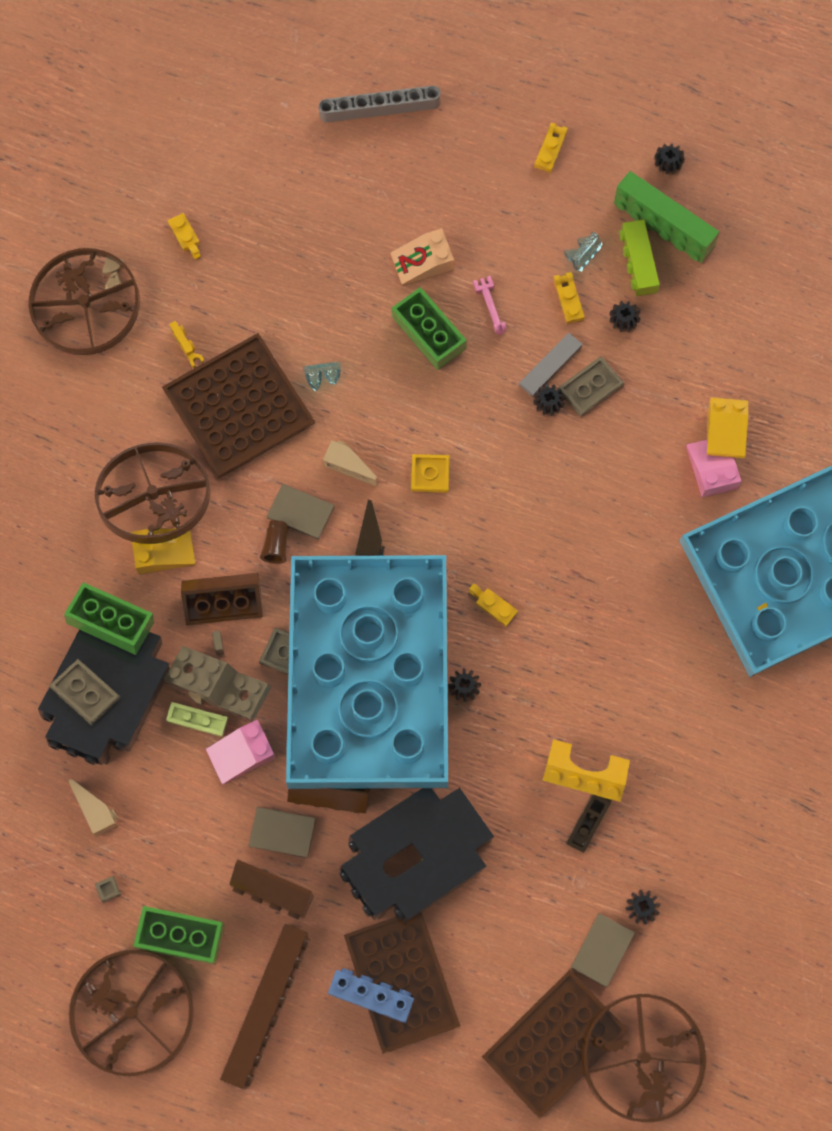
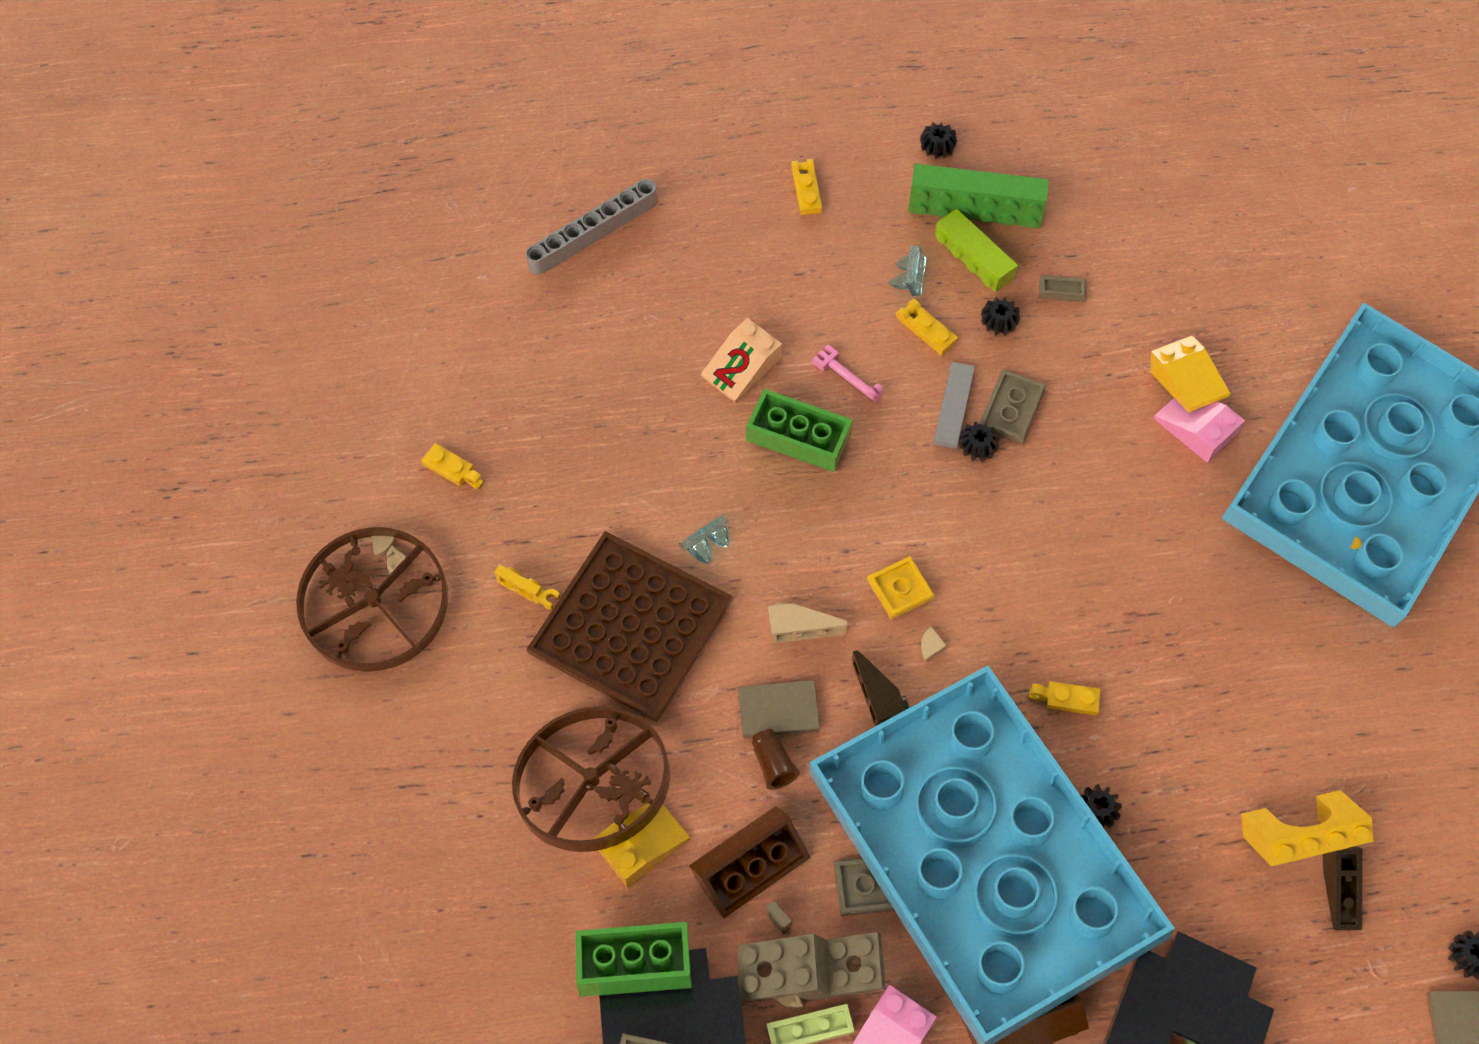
camera: 30 degrees left, 10 degrees down
none -> tan tile [921,627,946,662]
none -> dark tan tile [1039,275,1086,302]

